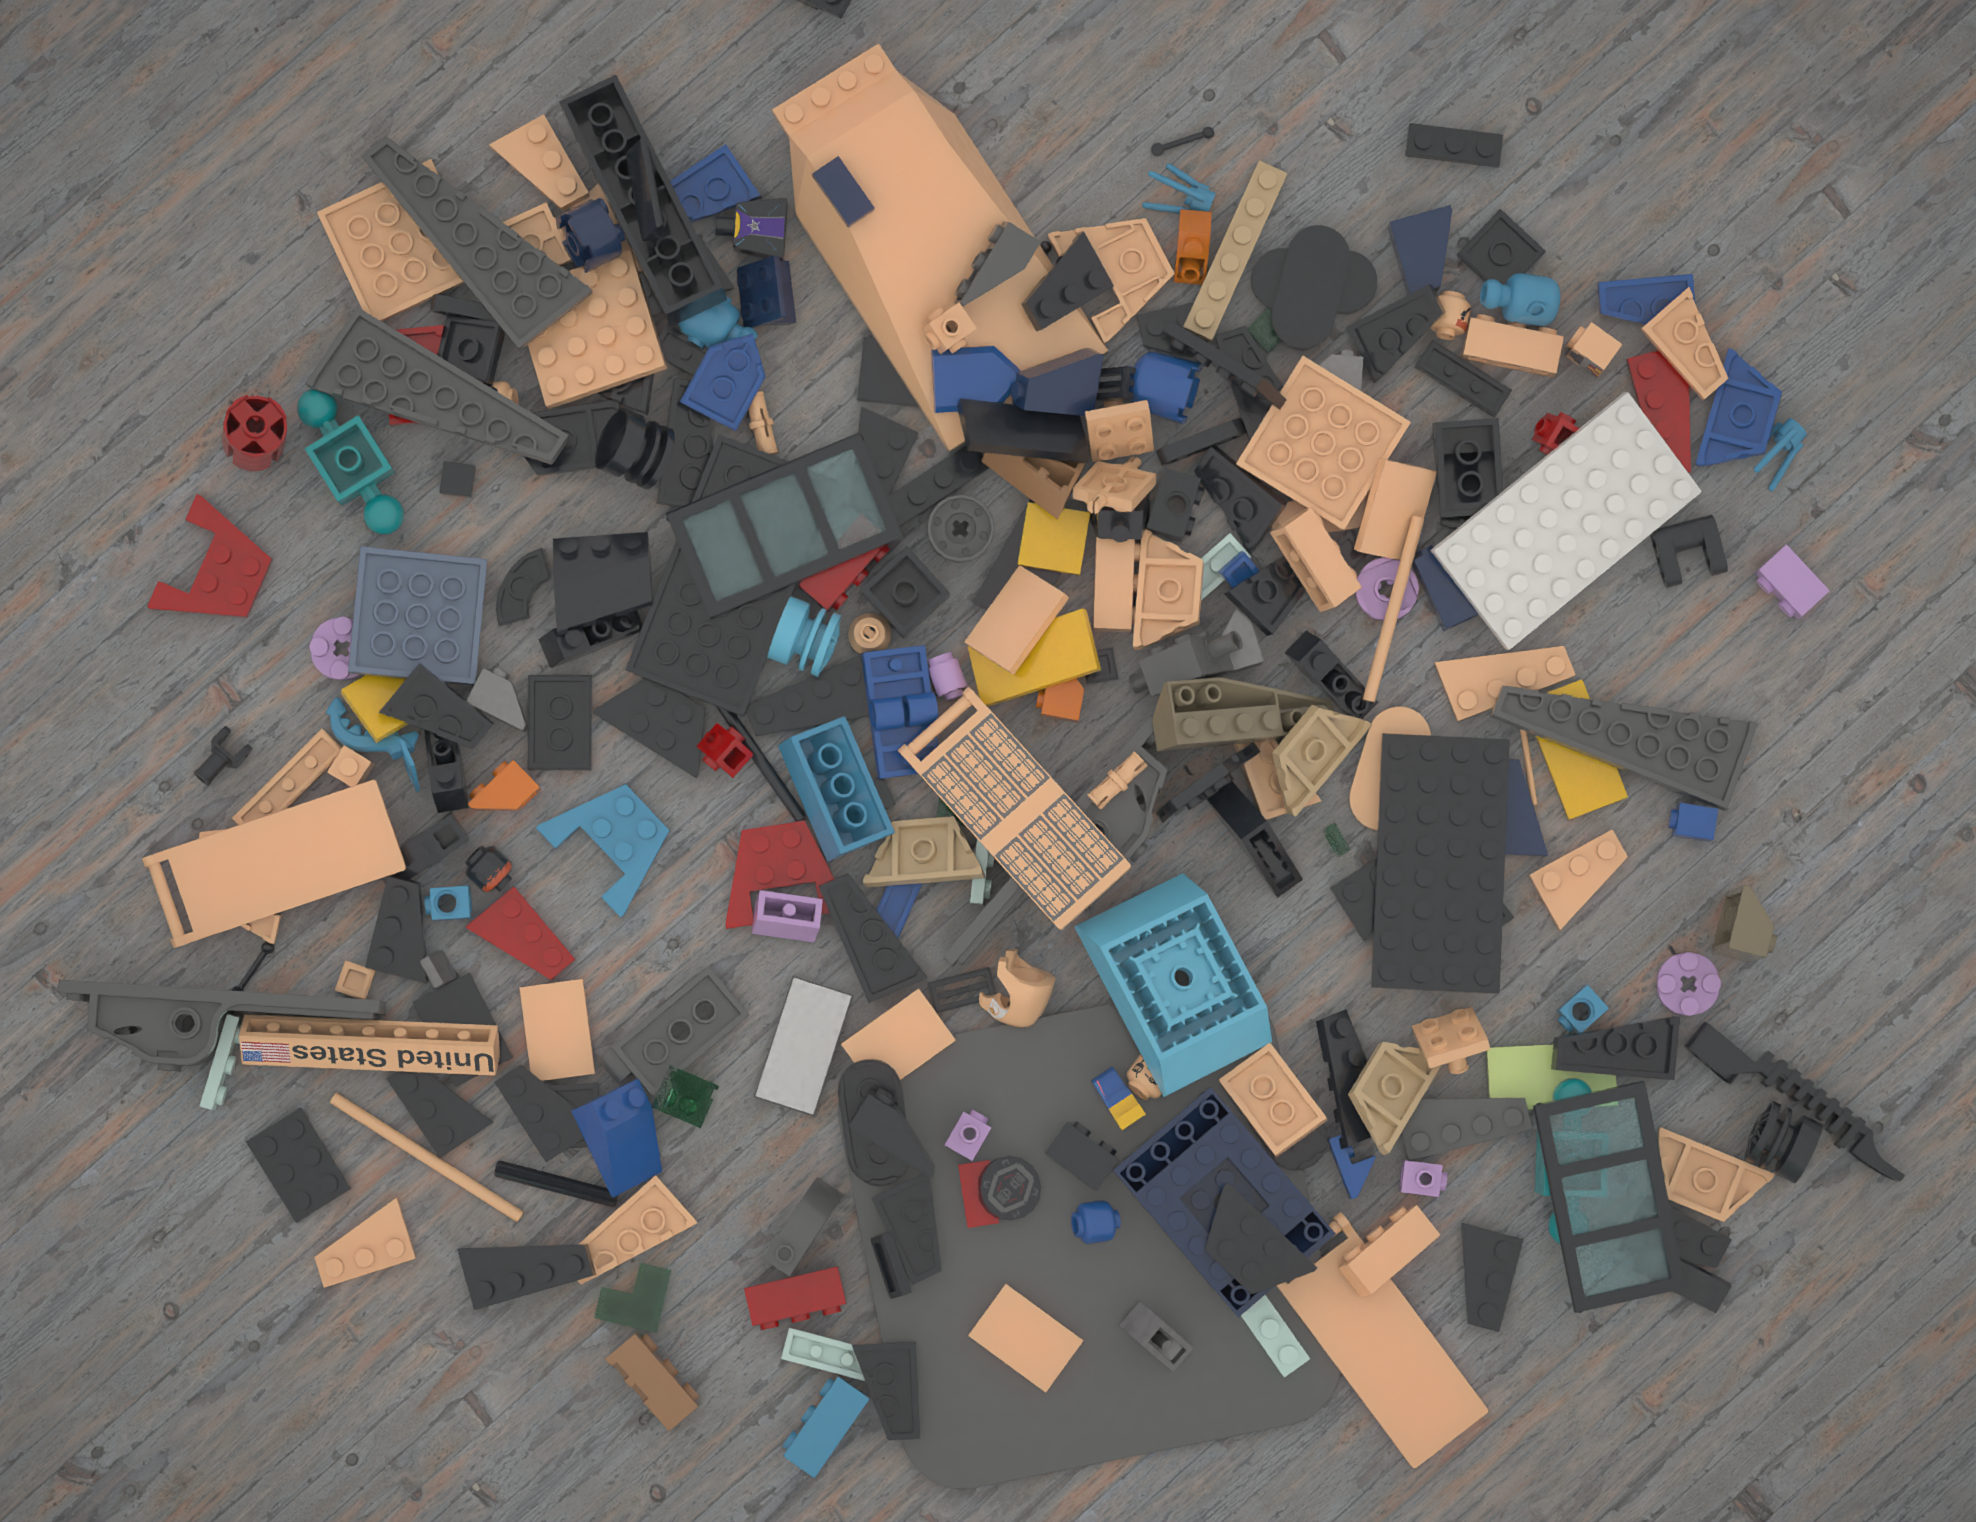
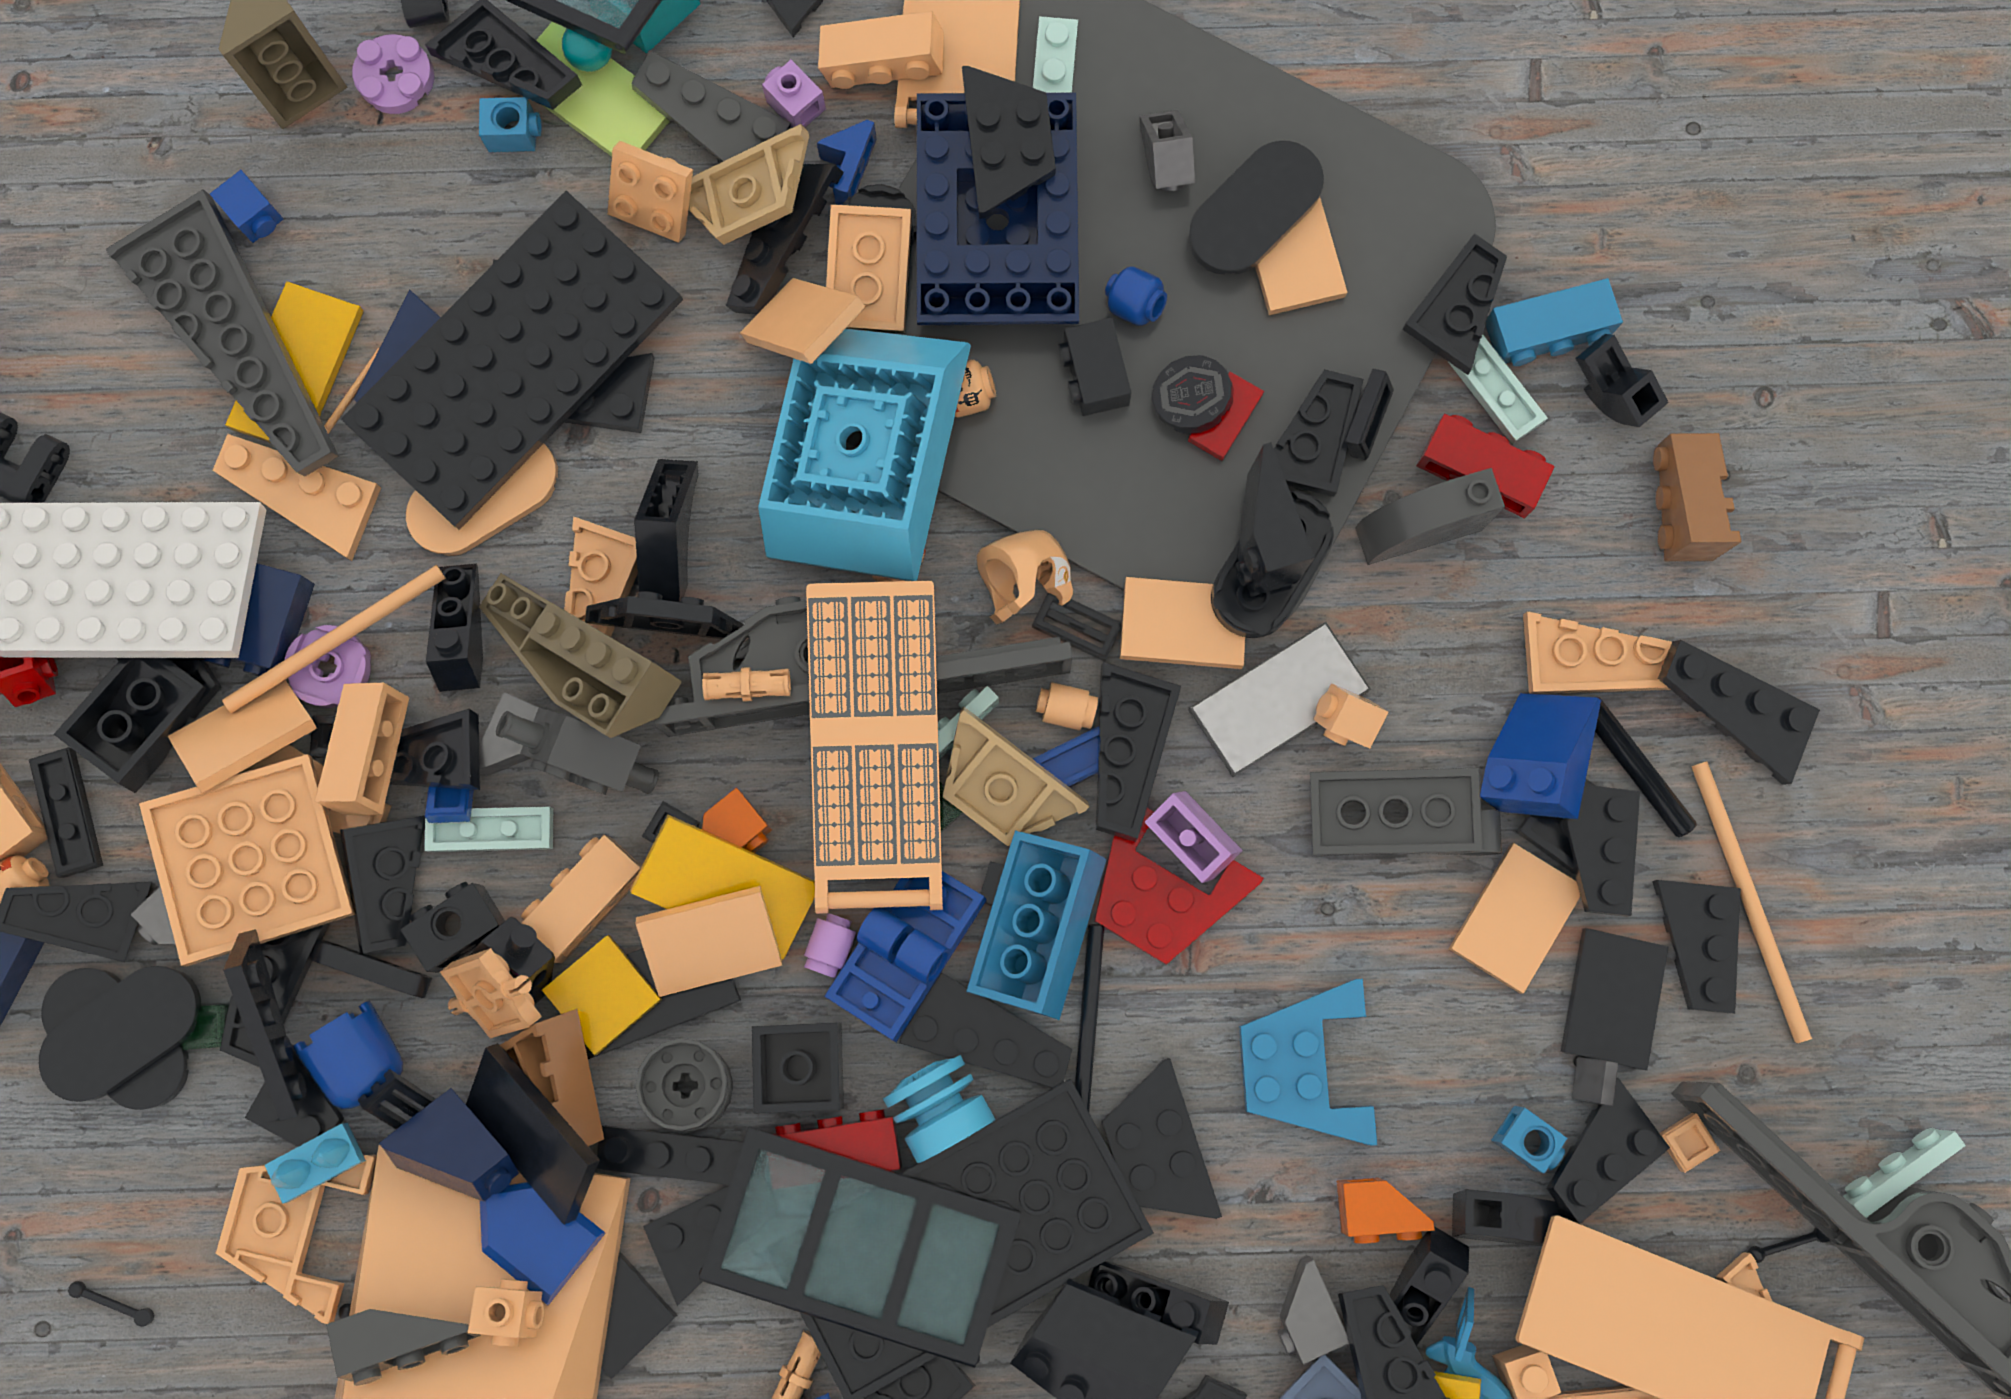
camera: 135 degrees left, 5 degrees down
light nougat brick [239,1014,500,1076] -> none
black plate [246,1108,352,1223] -> none
light nougat wing [314,1198,417,1288] -> none
black head [465,845,512,892] -> none
red wing [465,887,576,980] -> none
black tile [527,675,592,771] -> none
clear green plate [594,1263,672,1333] -> none
clear green plate [652,1065,719,1128] -> none
red brick [696,723,754,778] -> none
light nougat cone [848,613,891,654] -> none
lavender brick [945,1109,991,1161] -> none
black wing [1021,231,1114,332] -> none
light nougat plate [1085,400,1154,462] -> none
leg [1091,1066,1146,1130] -> none
light nougat wing [1133,529,1204,650] -> none
dark azure plant [1142,163,1216,214] -> none
orange slope [1174,209,1212,285] -> none
tan plate [1183,160,1288,343] -> none
tan wing [1272,705,1372,817] -> none
clear green tile [1323,823,1350,857] -> none
light nougat wing [1528,829,1628,931] -> none
none -> medium azure tile [265,1123,366,1204]
none -> light nougat tile [740,278,865,364]
none -> light nougat brick [1036,682,1098,731]
none -> black tile [1189,141,1324,275]
none -> light nougat brick [1313,683,1389,749]
none -> black brick [1575,334,1669,427]

